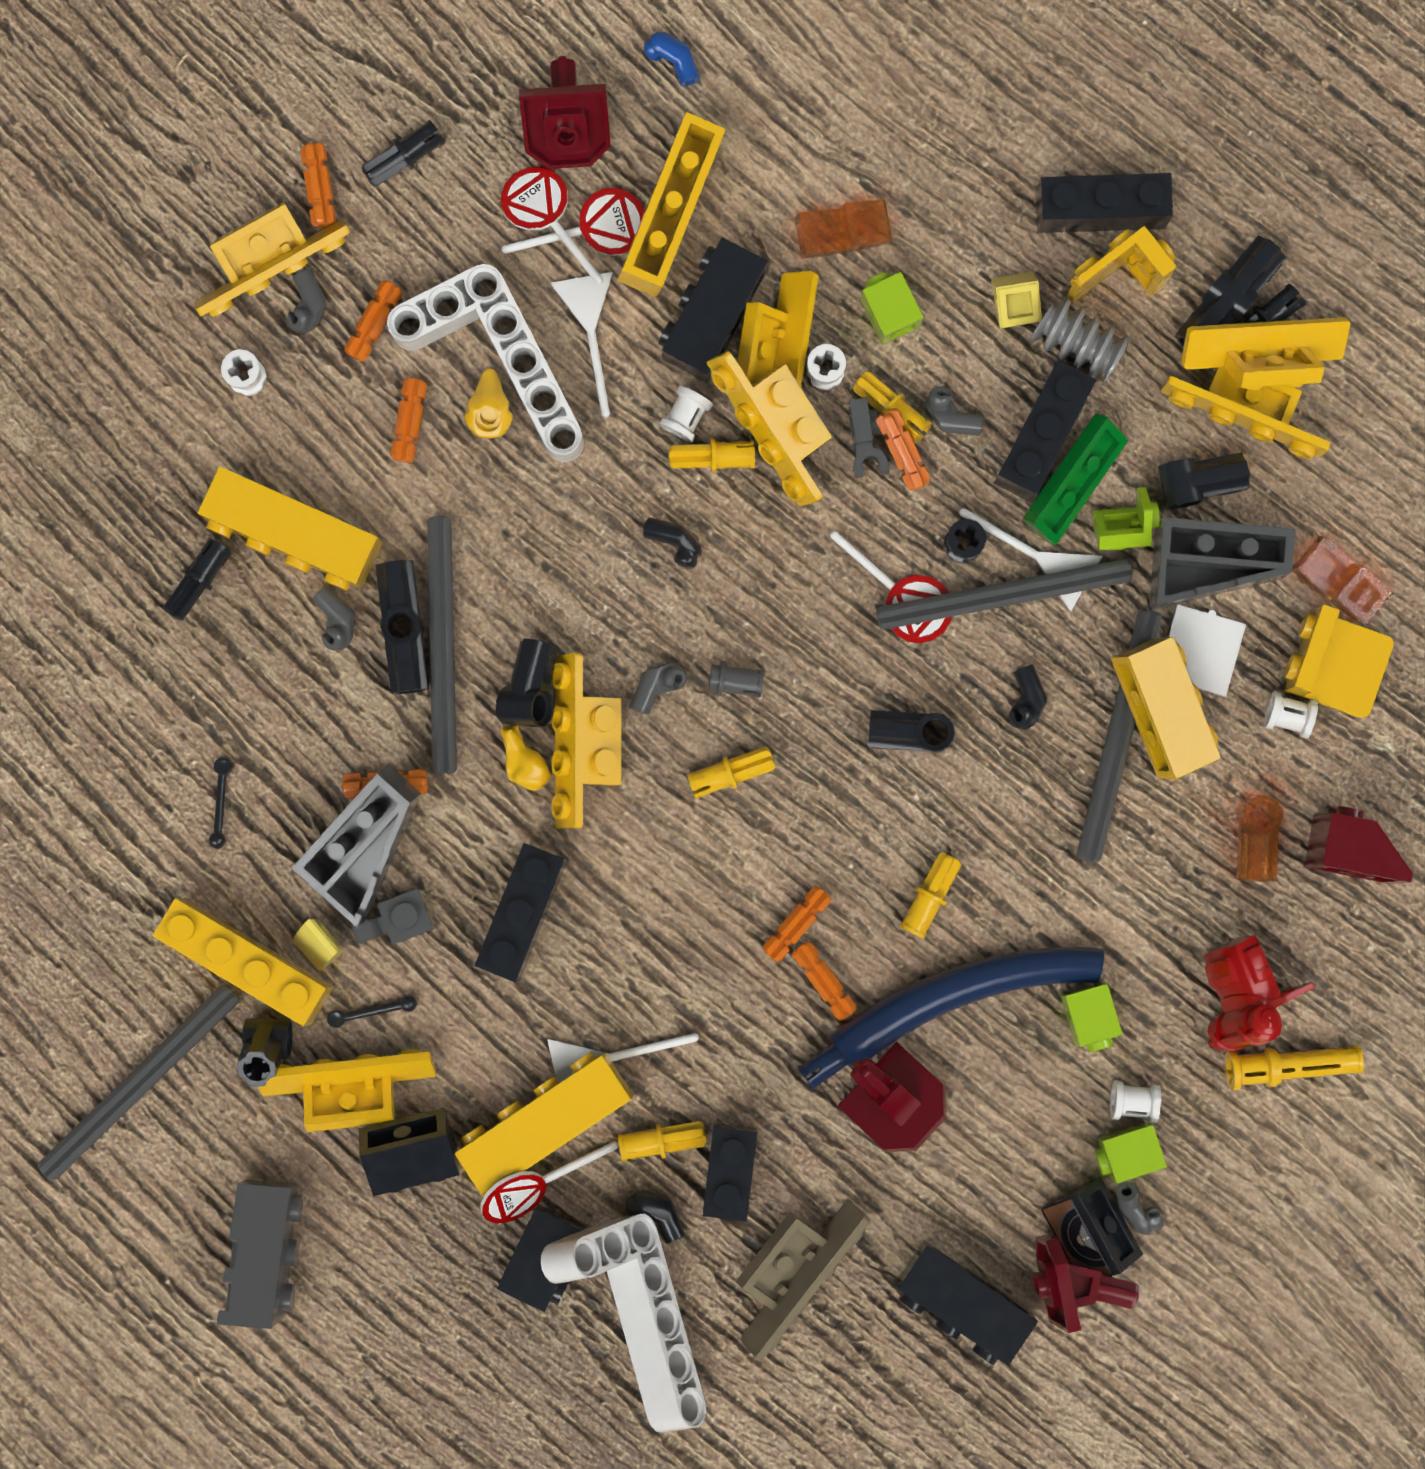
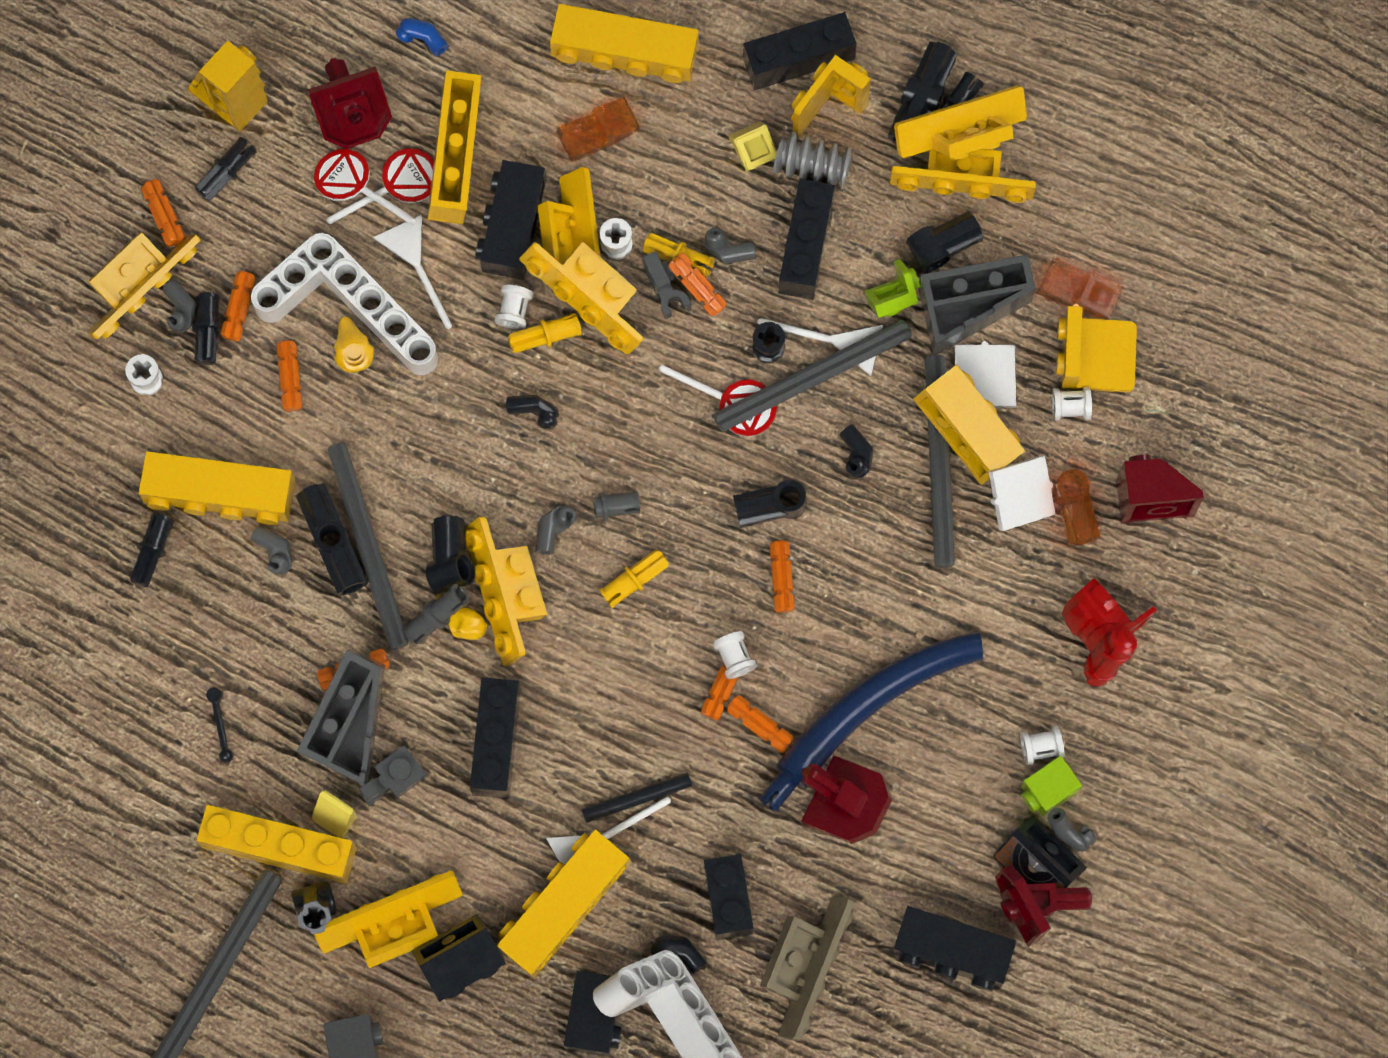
camera: 20 degrees left, 10 degrees down
black hinge [327,995,417,1028] -> none
piece [481,1141,619,1224] -> none
yellow axle [618,1121,707,1162] -> none
lime brick [860,272,924,345] -> none
yellow axle [899,853,961,940] -> none
green plate [1023,413,1129,546] -> none
lime brick [1060,983,1123,1052] -> none
yellow pin [1225,1045,1364,1091] -> none
none -> yellow wedge [187,40,268,132]
none -> black axle [192,292,221,366]
none -> dark grey pin [403,584,470,645]
none -> yellow brick [550,4,699,83]
none -> black bar [581,772,692,823]
none -> white bush [713,631,758,679]
none -> orange axle [770,540,795,613]
none -> white piece [989,456,1055,531]

